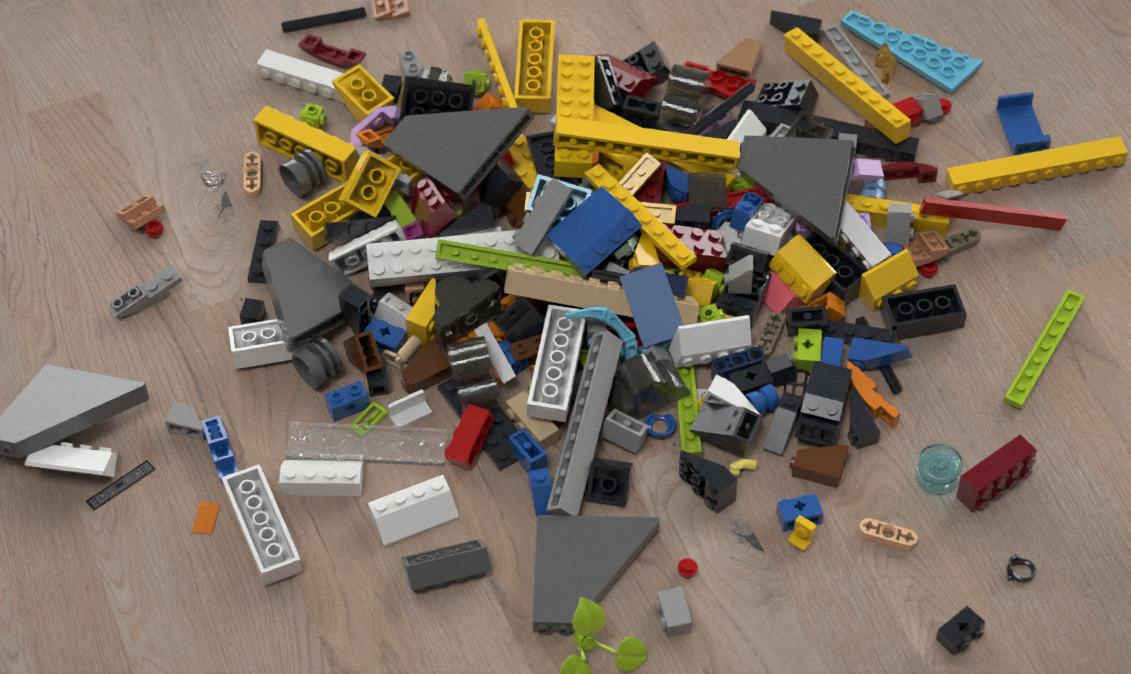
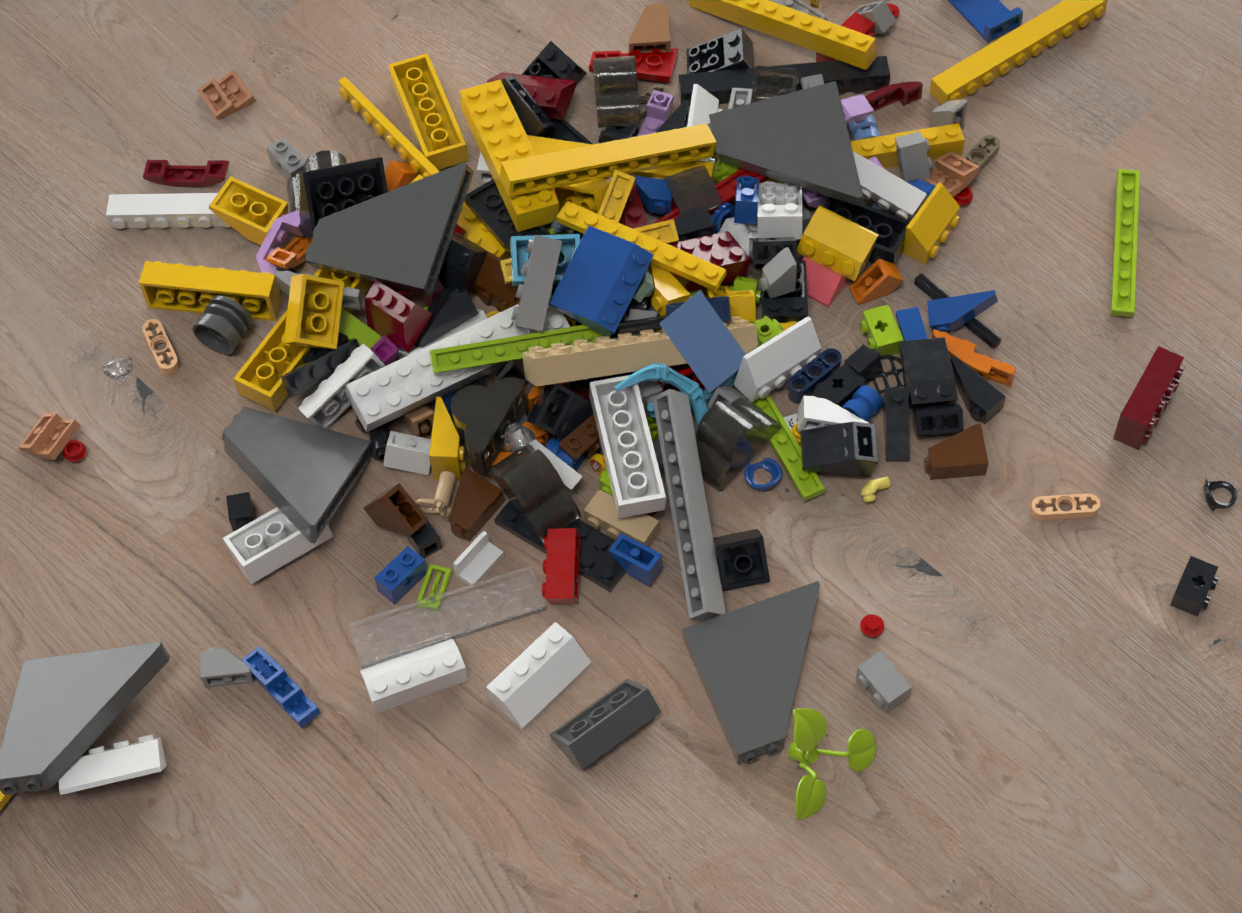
camera: 20 degrees left, 5 degrees up
sticker [86,460,155,511] -> none
light grey slope [107,265,183,318] -> none
orange sticker [192,501,220,534] -> none
white brick [222,464,303,586] -> none
black plate [247,220,279,284] -> none
black axle [281,7,366,32] -> none
dark grey wheel [292,337,343,389] -> none
lime brick [299,103,327,130] -> none
black slope [338,284,371,335] -> none
blue brick [364,318,407,359] -> none
black brick [381,74,403,104] -> none
lime brick [463,69,490,95] -> none
blue slope [528,468,552,517] -> none
light grey brick [601,409,649,453] -> none
black brick [622,95,662,129] -> none
black slope [679,450,738,513] -> none
black axle [689,82,755,136] -> none
dark tan beam [755,312,785,360] -> none
blue brick [776,494,823,532] -> none
black slope [785,306,828,336] -> none
yellow bracket [788,515,817,551] -> none
black plate [821,320,899,344] -> none
black brick [880,284,967,339] -> none
clear light blue wheel [916,443,963,495] -> none
red tile [919,197,1067,231] -> none
none -> clear brick [504,422,535,453]

